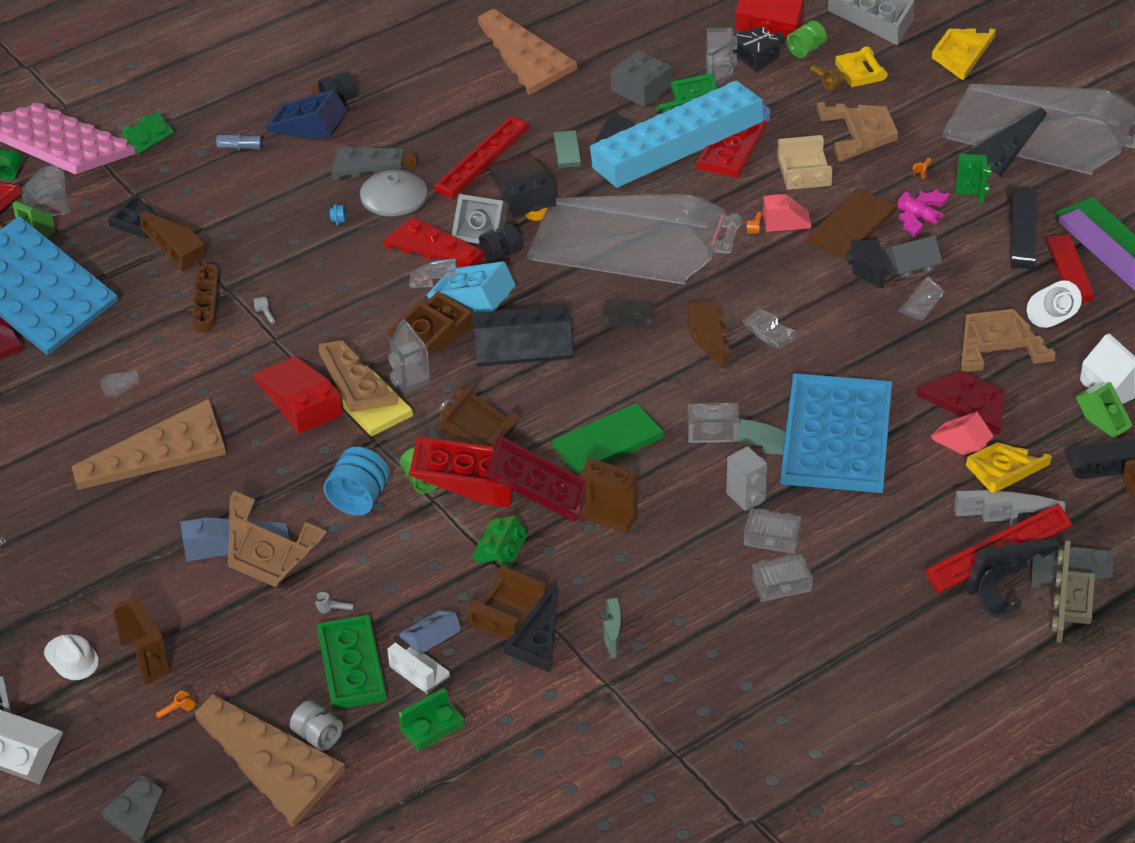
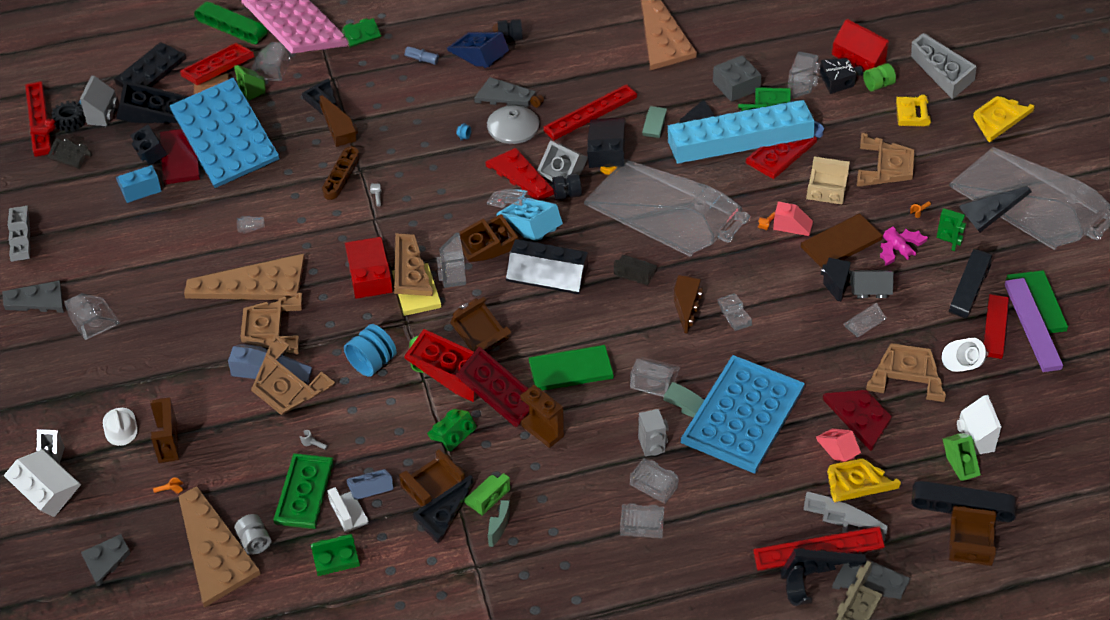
camera: 20 degrees right, 5 degrees up
pearl gold bar [810,64,846,91] -> none
none -> medium nougat wing [241,293,303,354]
none -> bright green panel [465,473,510,516]

